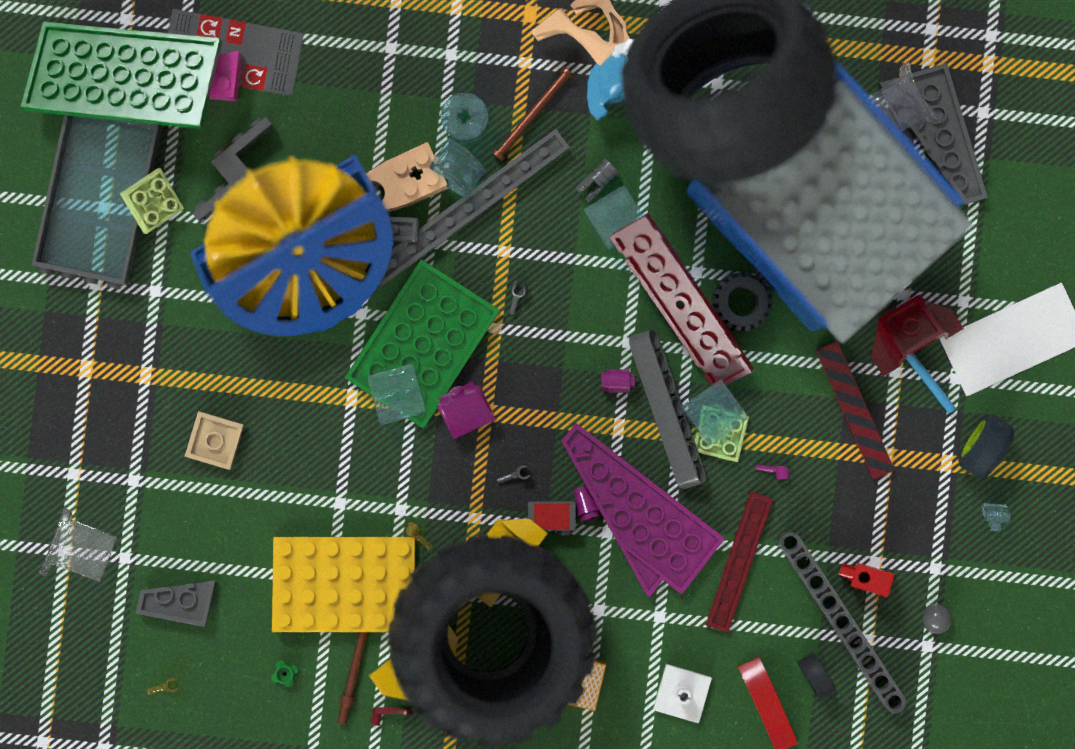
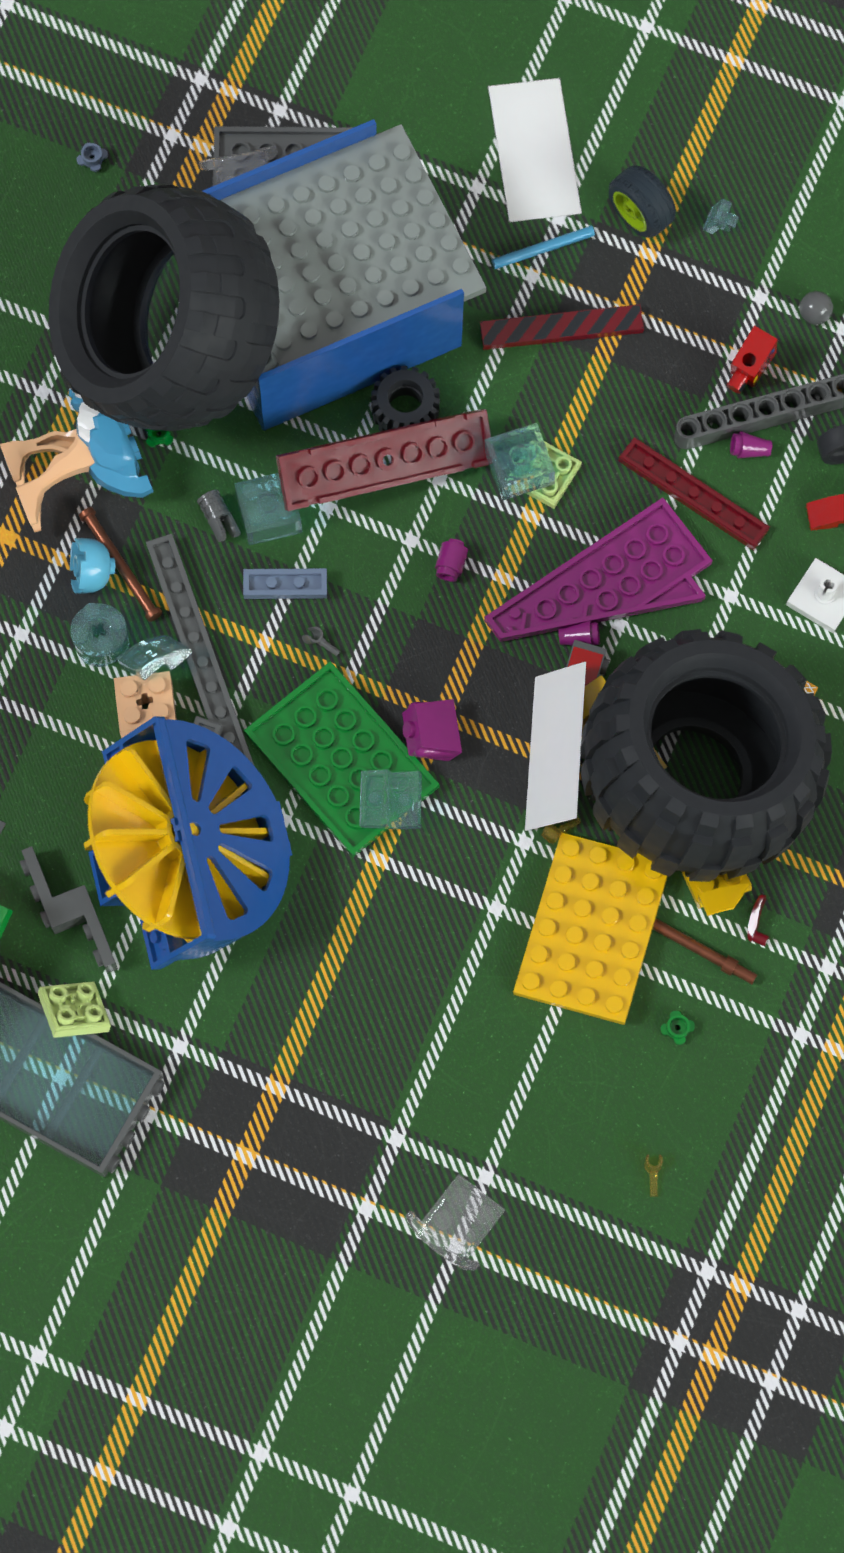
camera: 80 degrees left, 15 degrees down
dark grey wing [136,581,216,627] -> none
tan plate [185,411,244,470] -> none
dark grey hand [497,465,530,484] -> none
dark grey beam [629,329,706,490] -> none
magenta hand [756,464,789,479] -> none
dark red piece [871,295,964,377] -> none
none -> medium azure cylinder [70,538,115,594]
none -> sand blue plate [243,568,327,599]
none -> white sticker [525,662,586,831]
none -> magenta cone [730,432,772,459]

